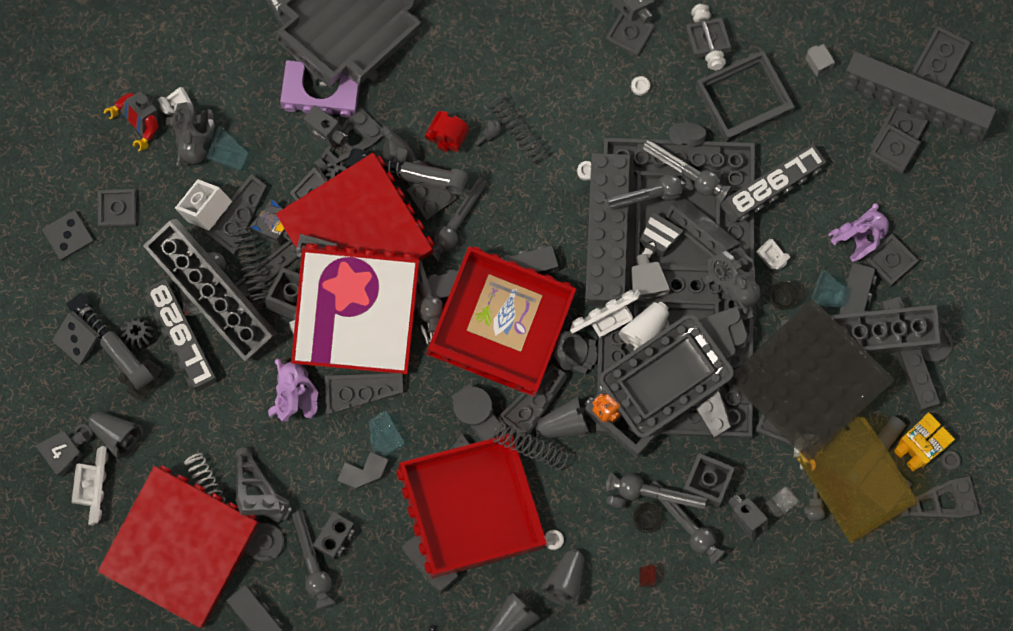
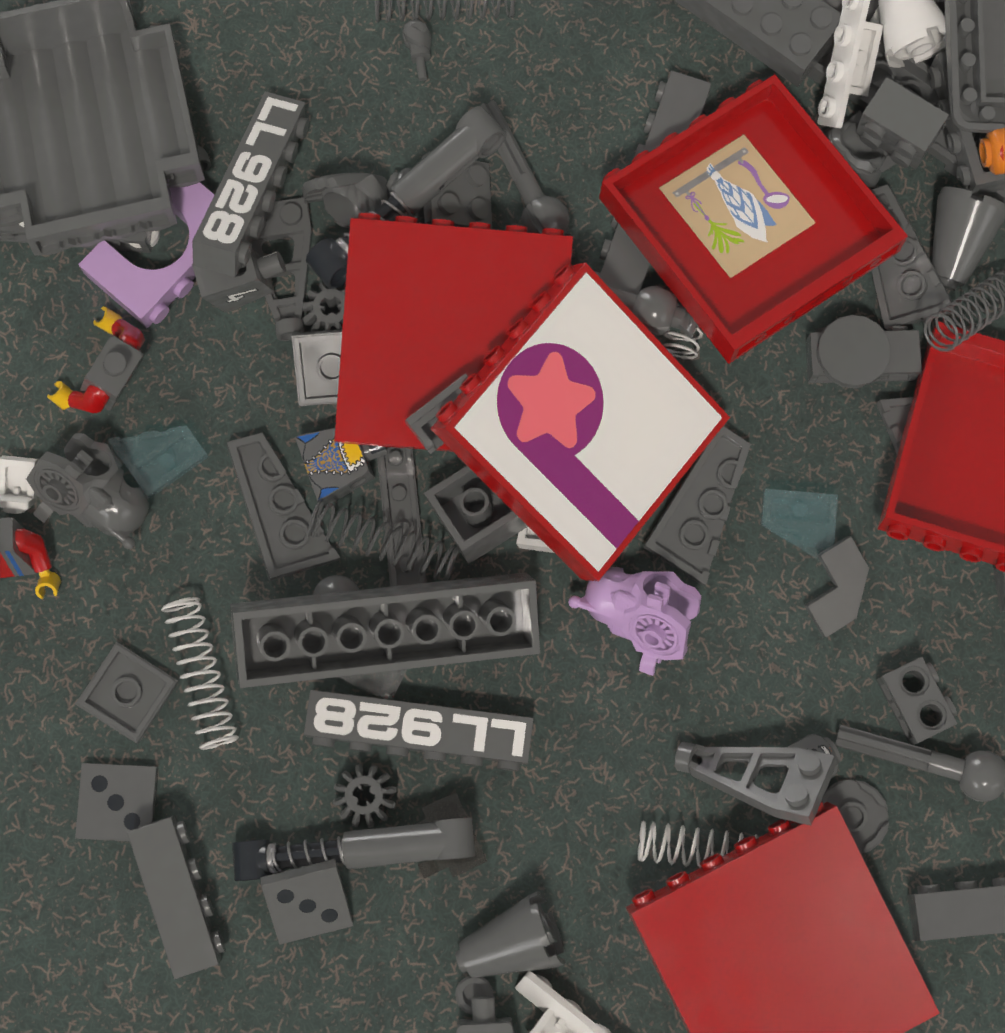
camera: 55 degrees left, 5 degrees up
white brick [175,179,232,230] -> none
red brick [425,111,469,152] -> none
none -> torso [47,306,145,413]
none -> dark grey brick [127,815,226,980]
none -> white piece [161,597,239,750]
none -> dark grey brick [192,92,309,277]
none -> dark grey brick [856,77,949,170]

